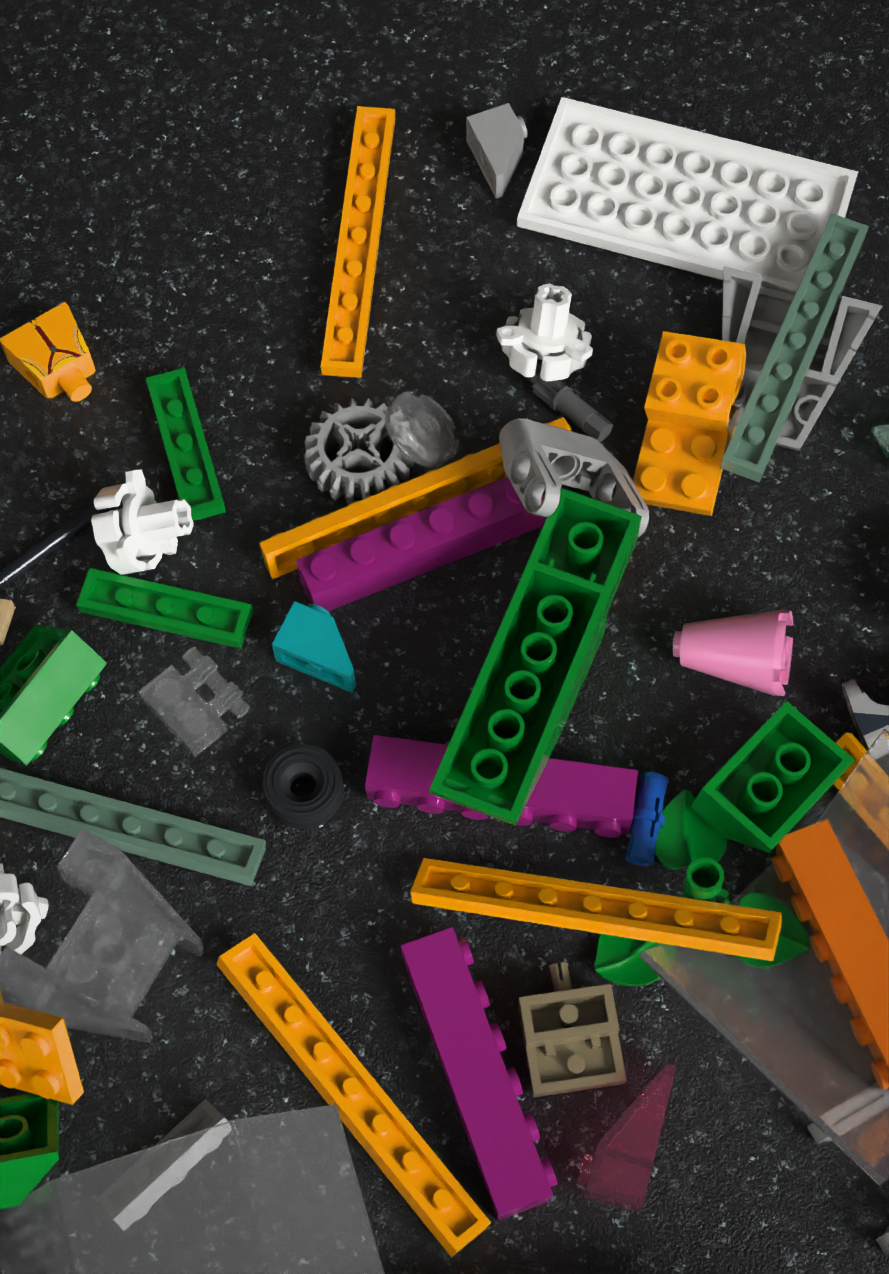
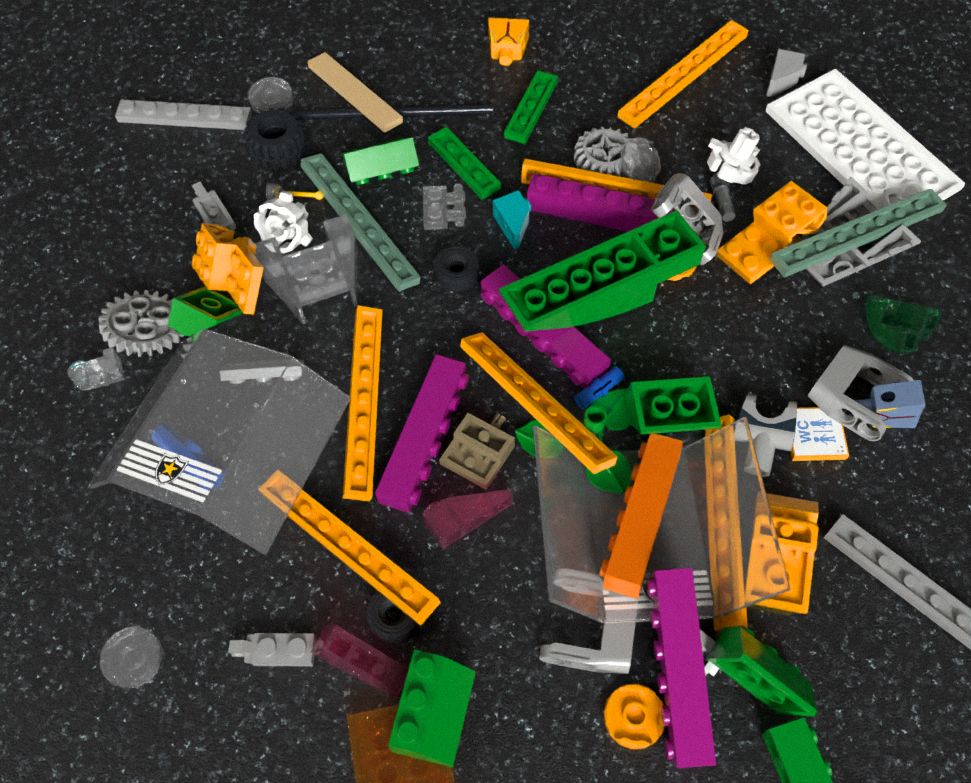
camera: 40 degrees right, 5 degrees down
white piece [91,470,194,575] -> none
bright pink cone [673,609,793,696] -> none

